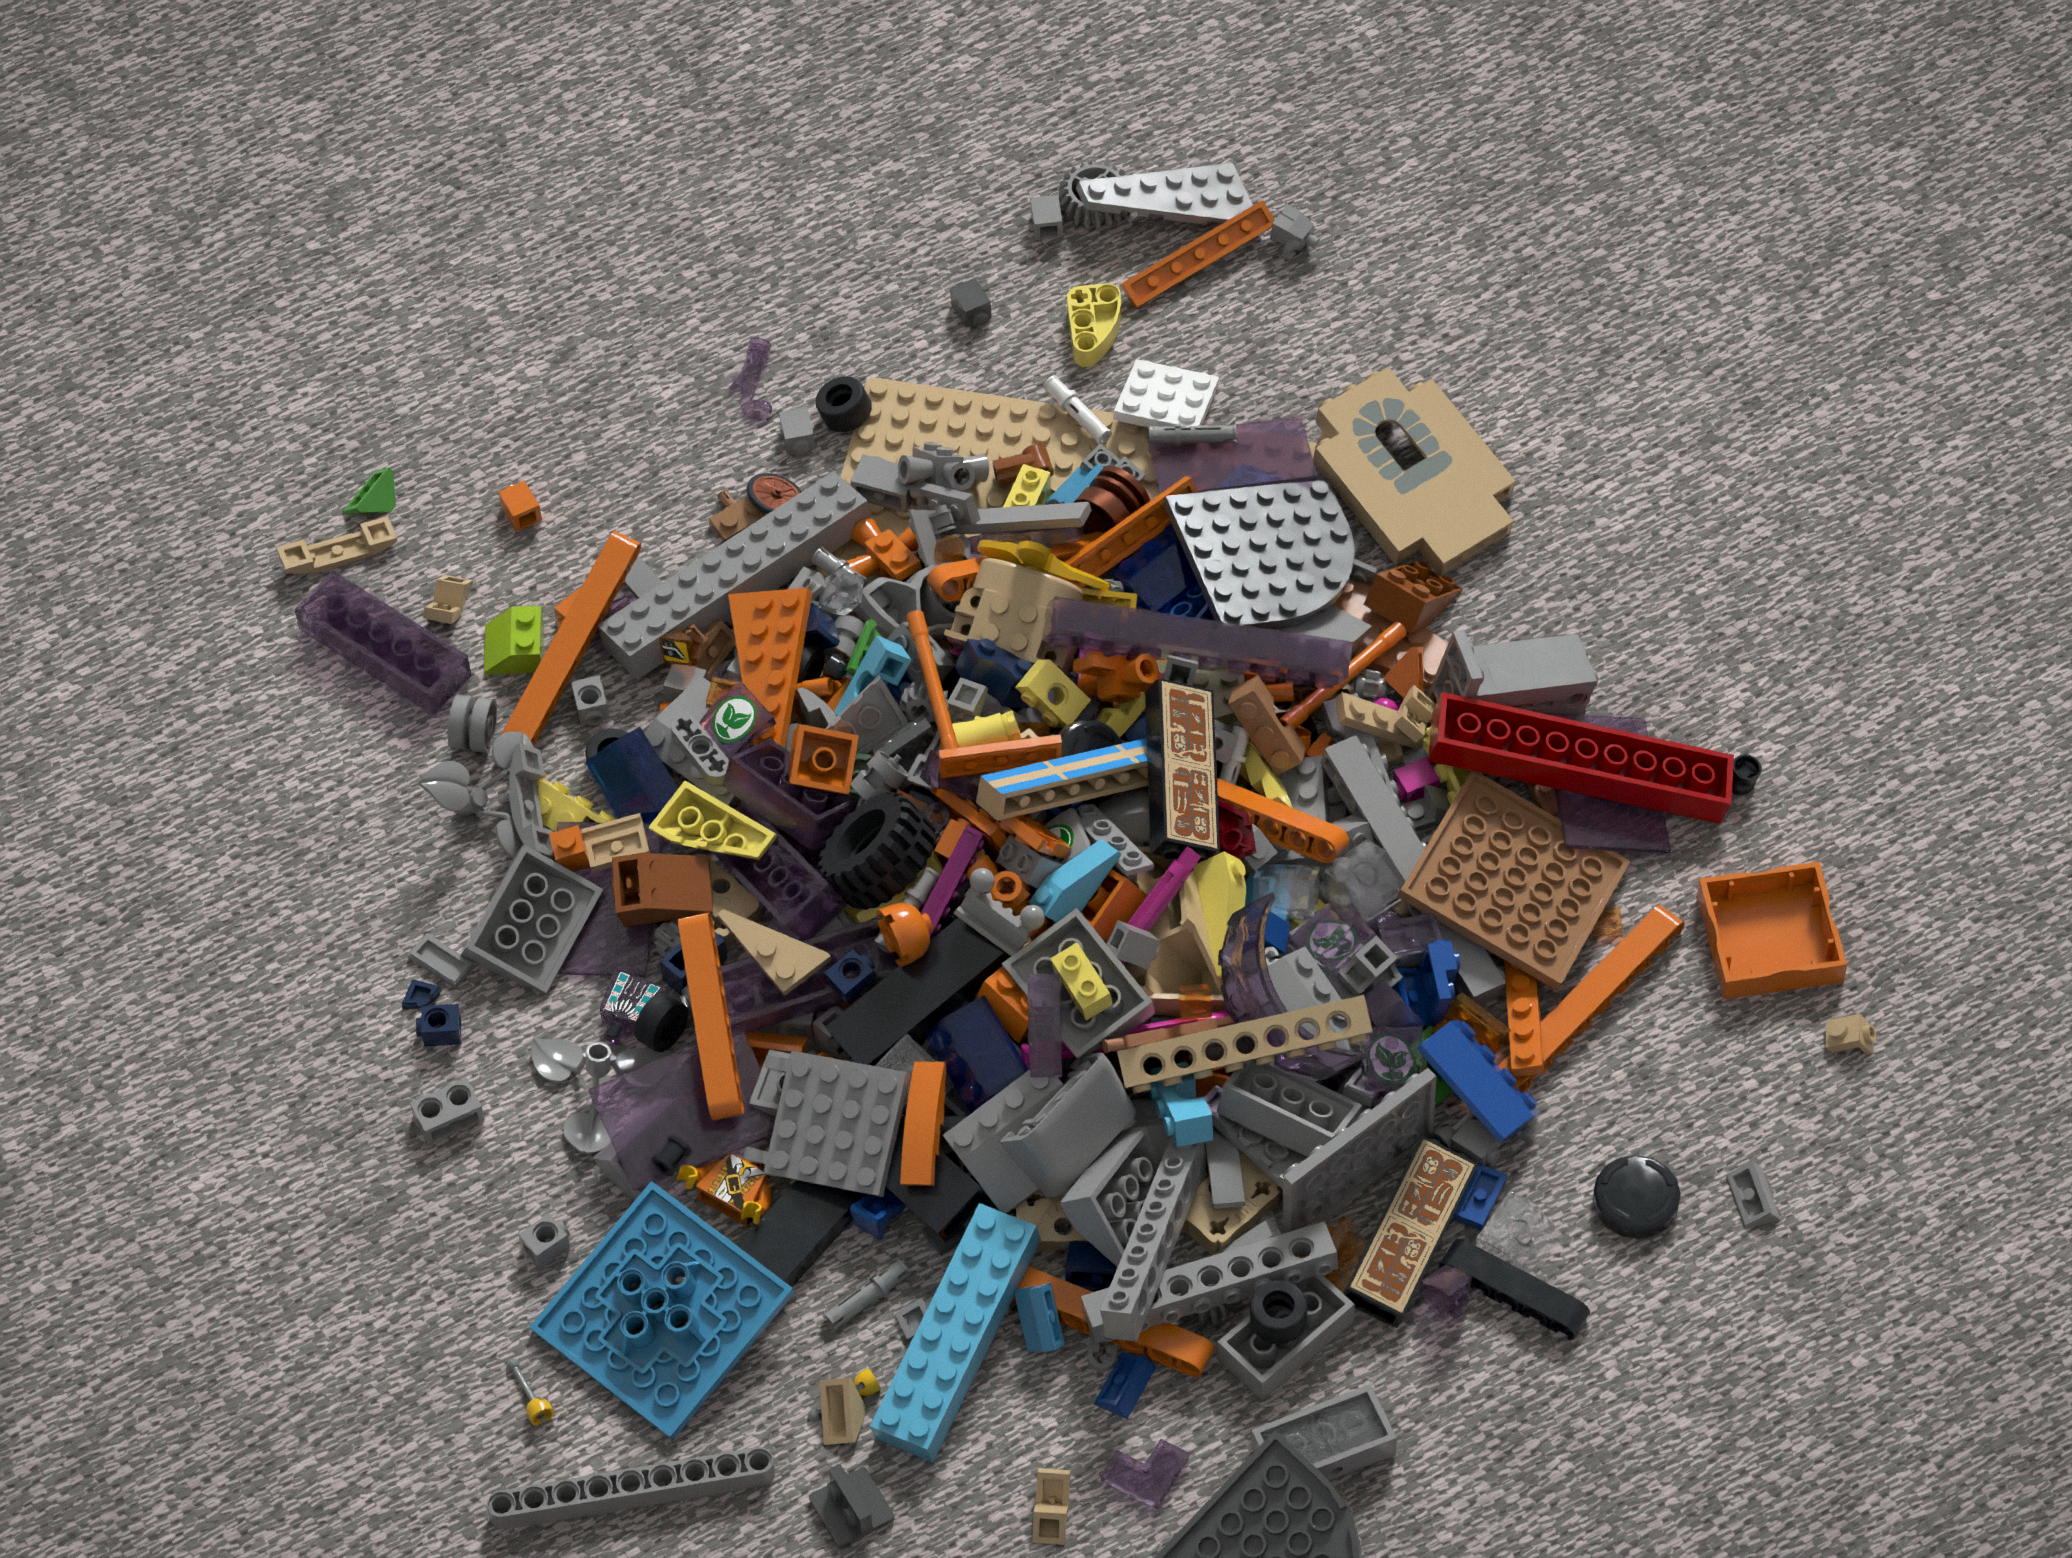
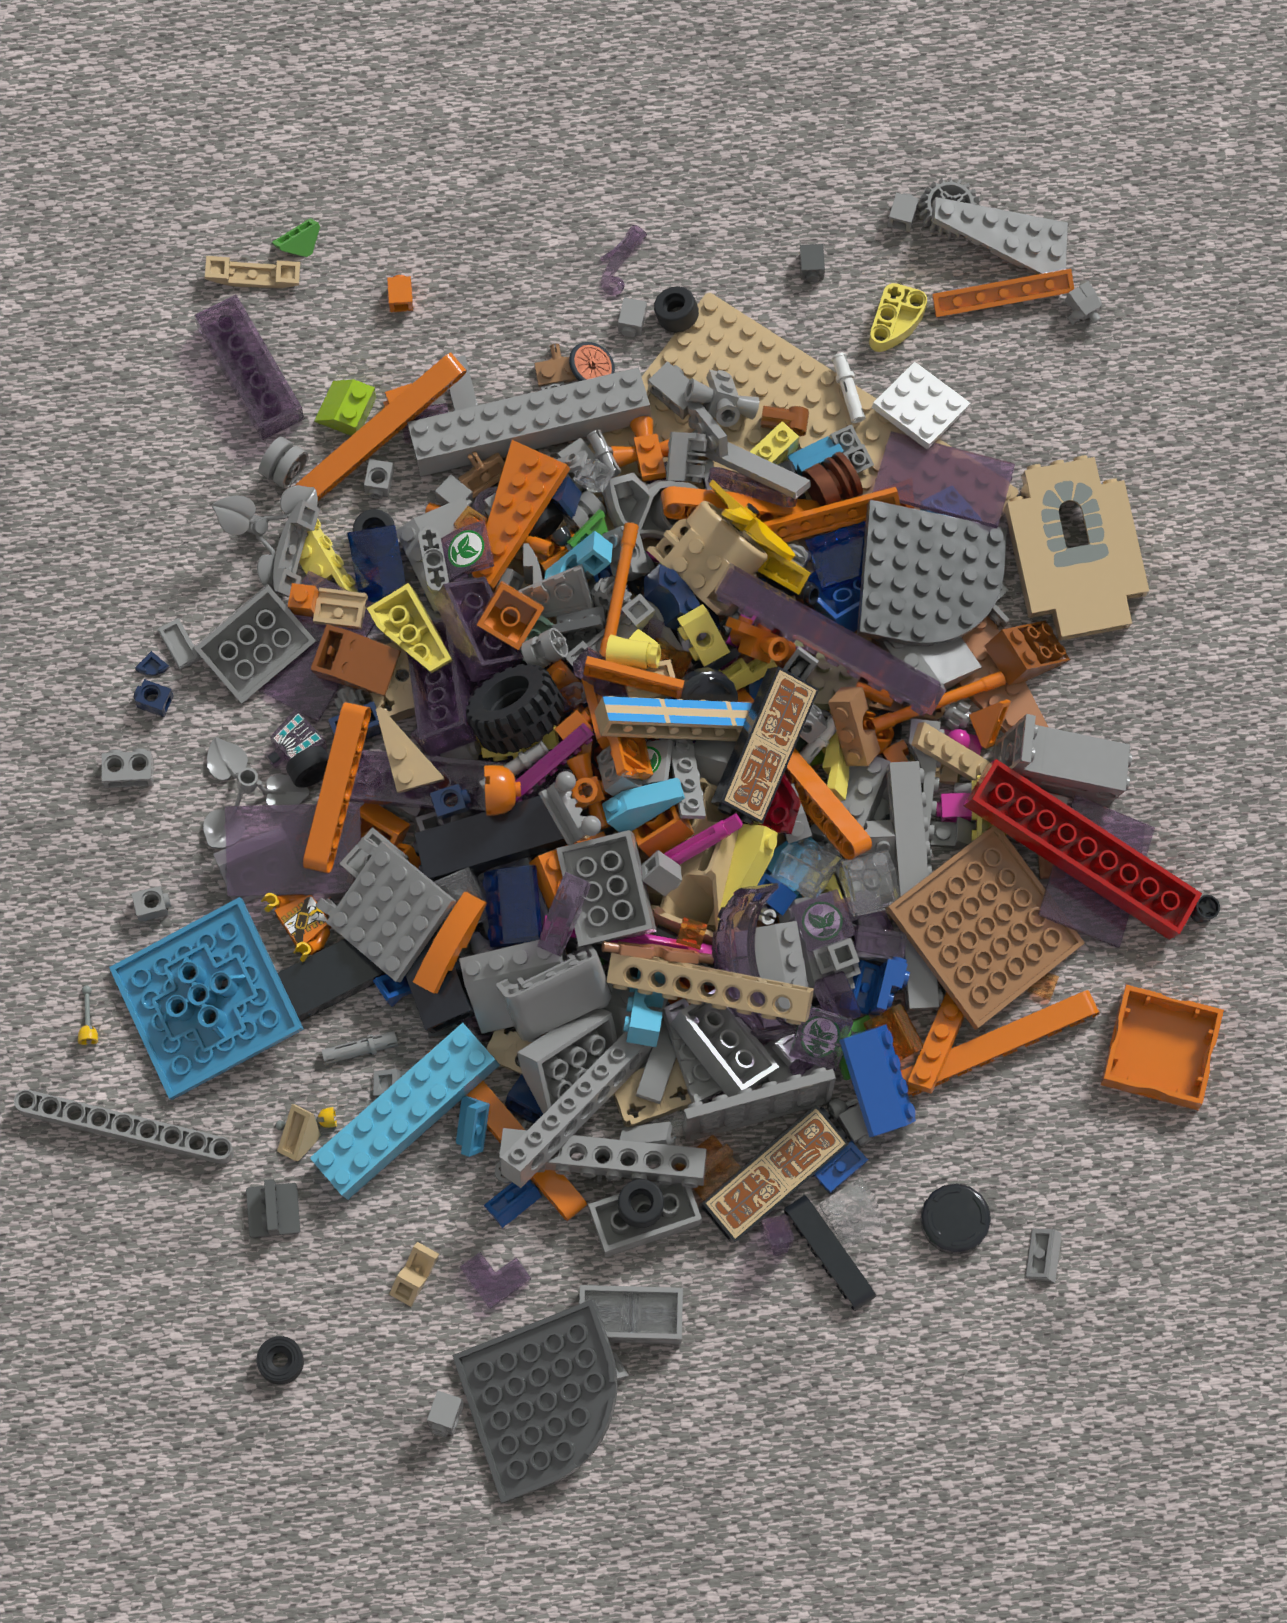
camera: 20 degrees right, 15 degrees up
tan slope [423,575,473,624] -> none
black bush [651,1134,692,1177] -> none
slope [659,628,697,666] -> none
clear orange tile [934,535,965,564] -> none
light yellow brick [1050,943,1113,1021] -> none
light grey pin [1149,423,1237,446] -> none
tan slope [1394,685,1436,743] -> none
tan bracket [1825,1014,1876,1055] -> none

